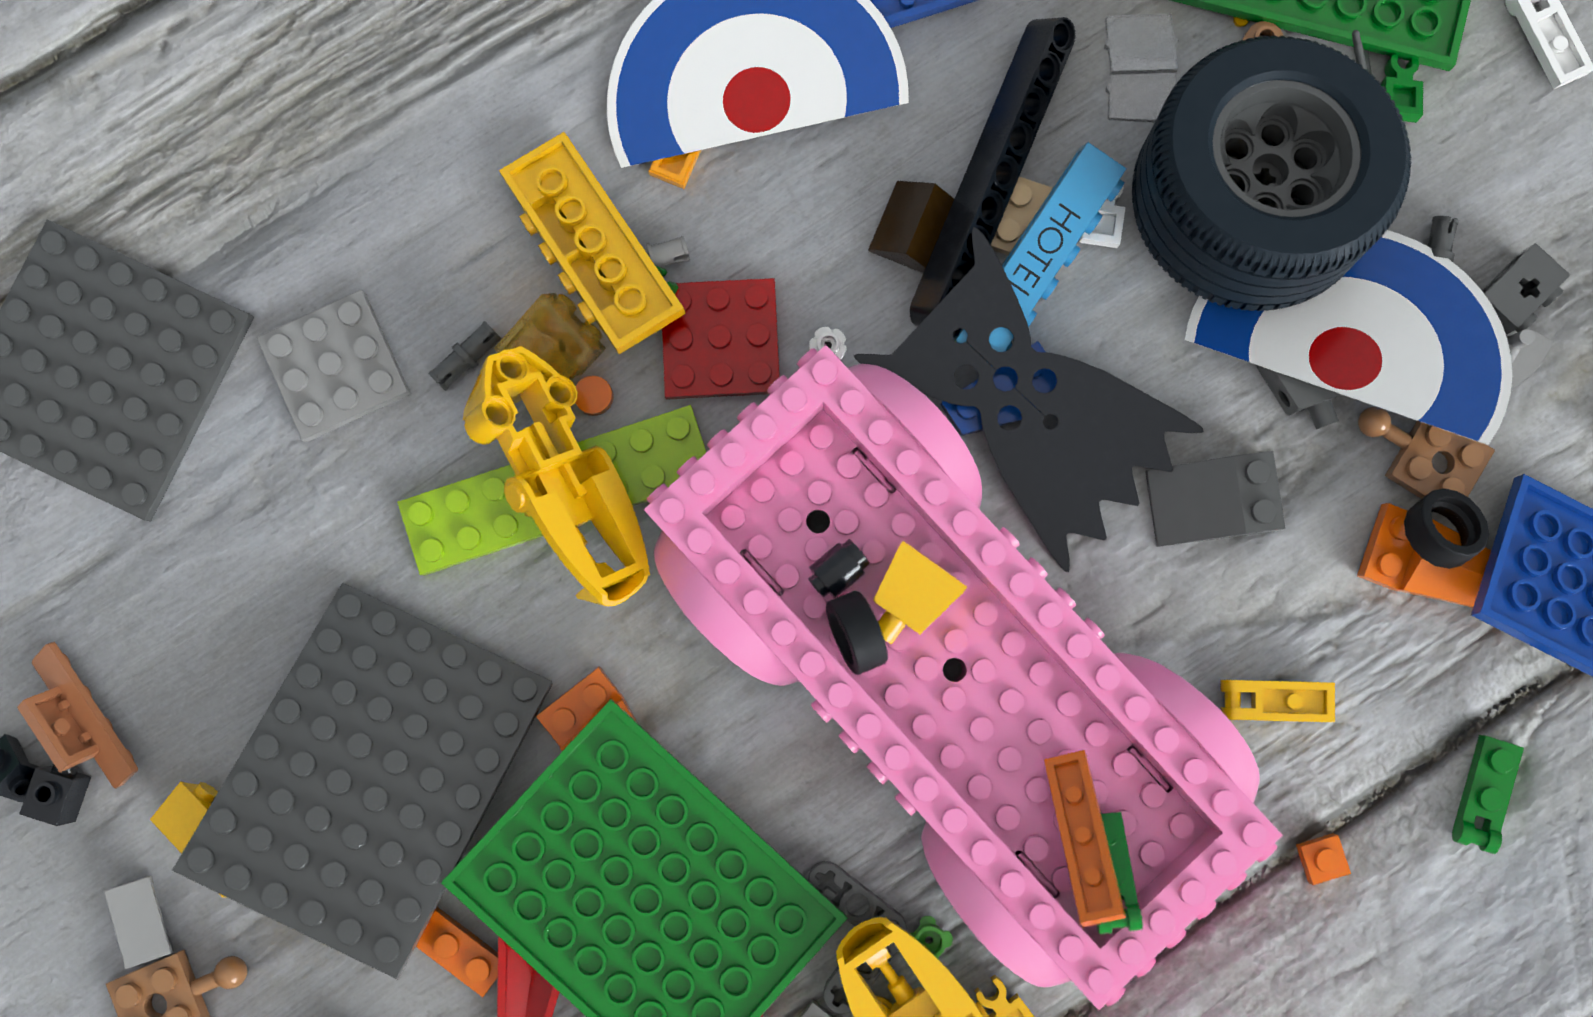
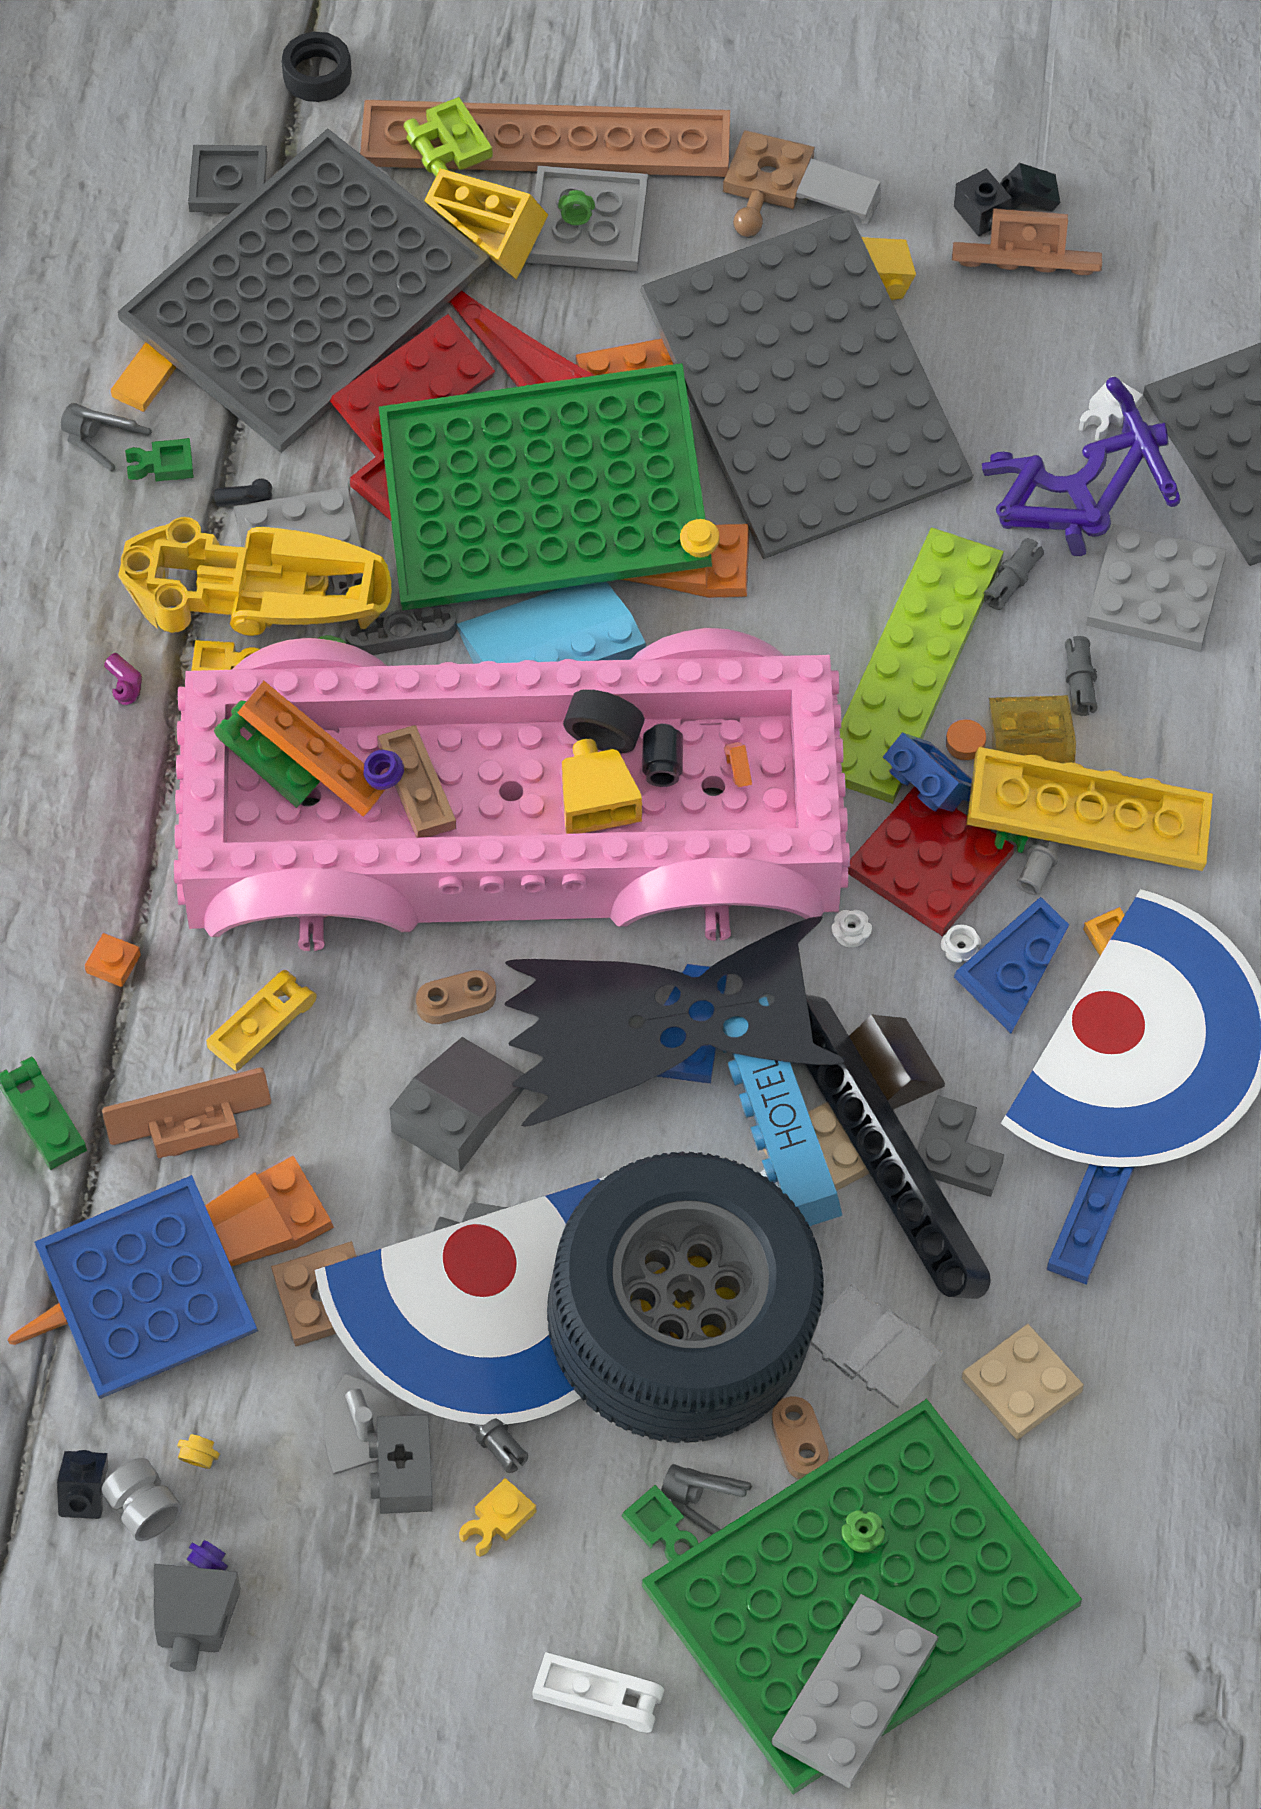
camera: 125 degrees right, 25 degrees down
yellow piece [462,346,650,606] -> none
black tyre [1404,488,1489,569] -> none
none -> nougat bracket [102,1067,271,1158]
none -> dark purple plate [364,750,404,790]
none -> medium nougat plate [377,725,456,838]
none -> medium nougat plate [416,970,496,1024]
none -> medium azure slope [457,581,646,664]
none -> yellow plate [459,1478,537,1557]
none -> yellow plate [680,519,719,558]
none -> orange tile [724,742,752,787]
none -> blue plate [883,732,972,812]
none -> dark grey plate [917,1095,1004,1197]
none -> white plate [941,925,981,963]
none -> blue wing [954,897,1069,1033]
none -> dark purple piece [982,377,1181,556]
none -> dark grey pin [983,538,1044,610]
none -> white plate [1079,376,1143,441]

